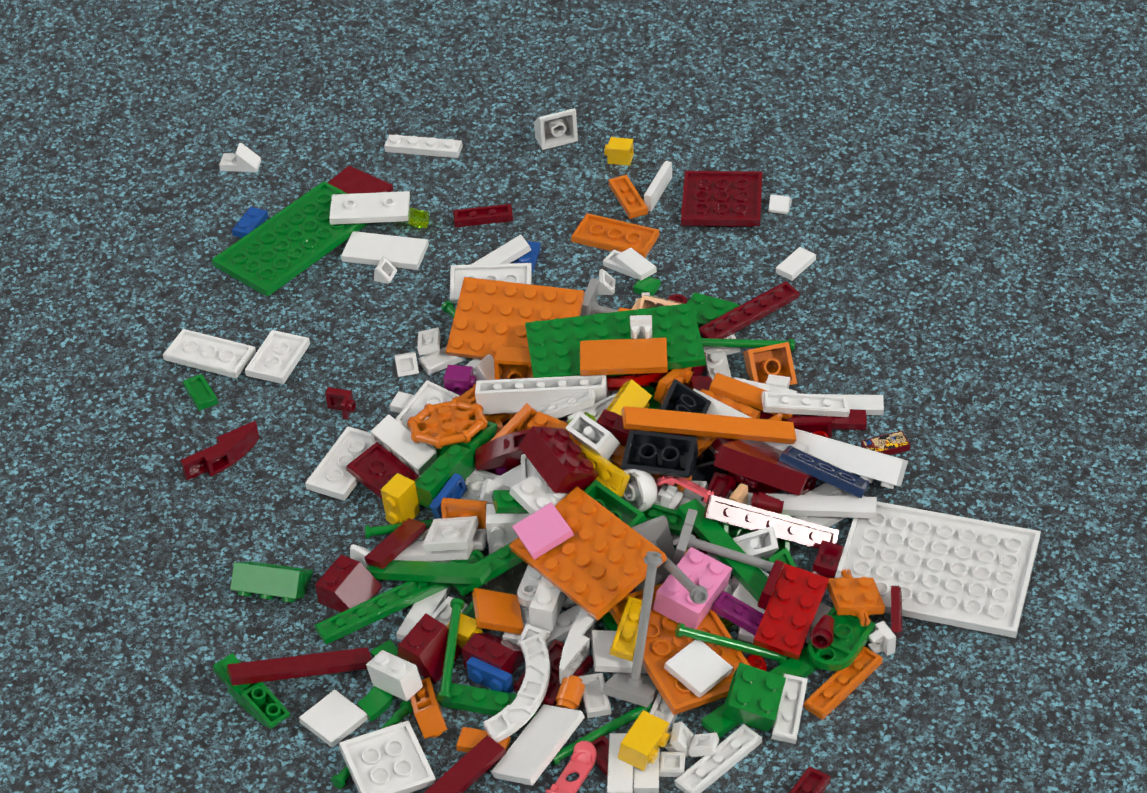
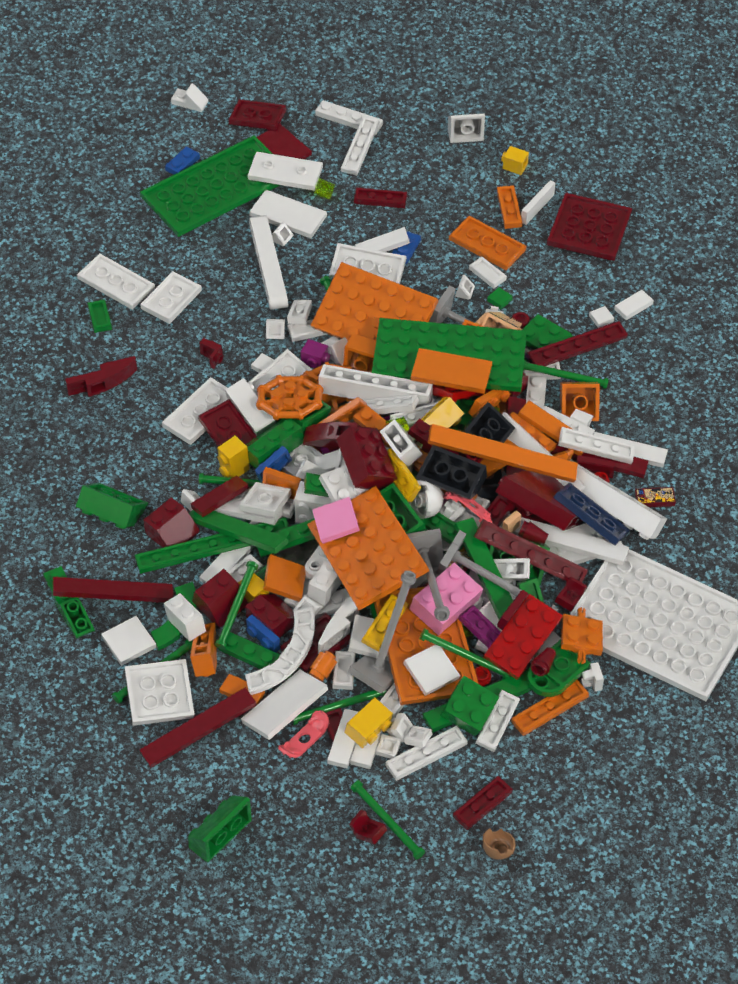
camera: 10 degrees right, 10 degrees up
white tile [615,248,657,281] -> none
white tile [630,315,652,339] -> none
white slope [769,195,792,214] -> none
dark red tile [891,586,903,638] -> none
none -> dark red tile [228,99,287,130]
none -> white beam [249,215,288,310]
none -> white tile [341,116,379,176]
none -> white tile [589,306,614,328]

